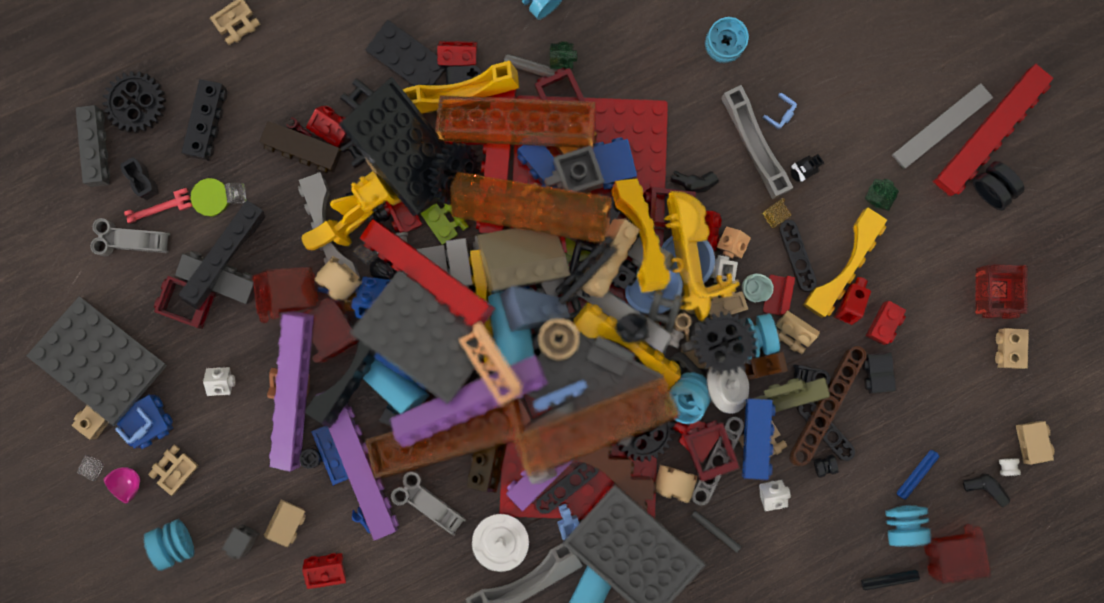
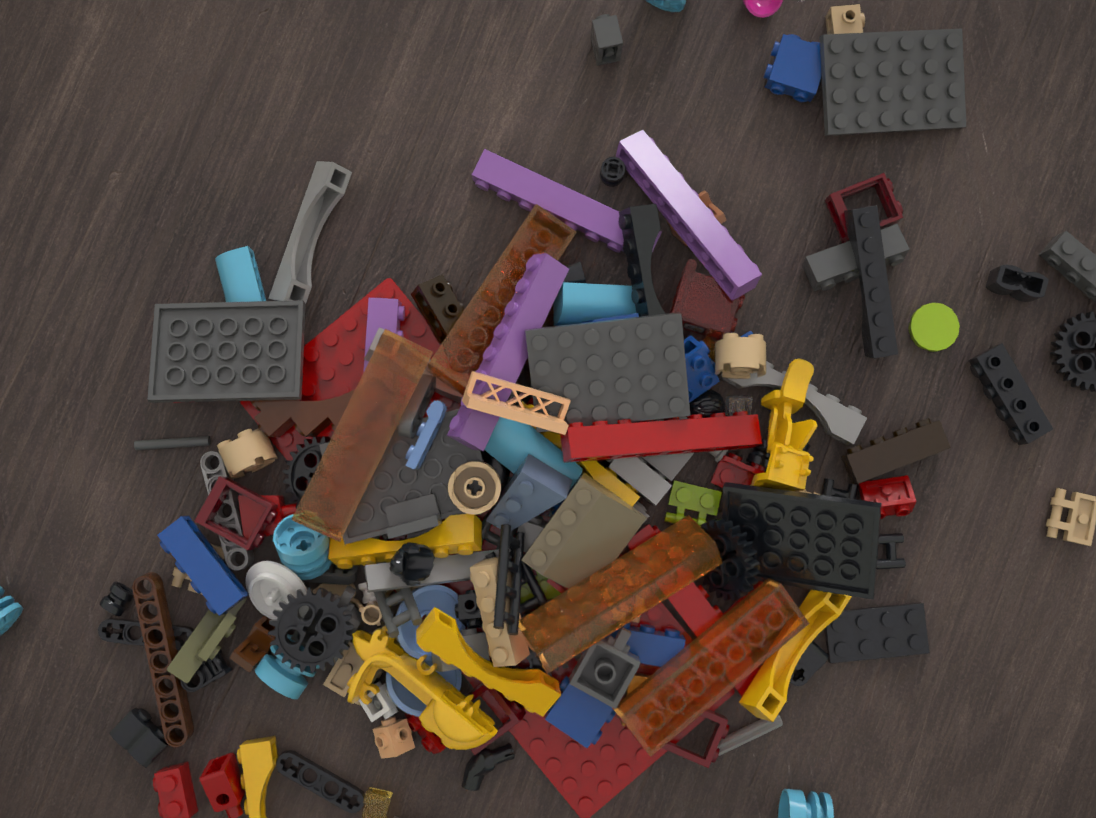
camera: 135 degrees right, 0 degrees up
light grey piece [90,218,171,257] -> none
light blue piece [115,407,153,443] -> none
coral hinge [124,188,193,224] -> none
tan plate [148,444,199,496] -> none
white brick [203,367,235,396] -> none
clear plate [224,183,247,204] -> none
clear red container [253,267,318,323] -> none
tan brick [264,499,306,547] -> none
dark red hand [286,117,313,137] -> none
red bracket [302,553,346,589] -> none
blue tile [311,426,349,485] -> none
blue hand [352,507,371,533] -> none
light grey piece [391,470,466,536] -> none
red bracket [437,41,477,66] -> none
white piece [472,514,529,572] -> none
black beam [536,463,599,514] -> none
clear green brick [550,41,577,70] -> none
light blue plate [557,503,579,540] -> none
light aqua hair [742,273,774,303] -> none
white brick [759,480,791,511] -> none
red panel [763,275,795,316] -> none
tan plate [776,311,820,354] -> none
blue axle [897,450,939,500] -> none

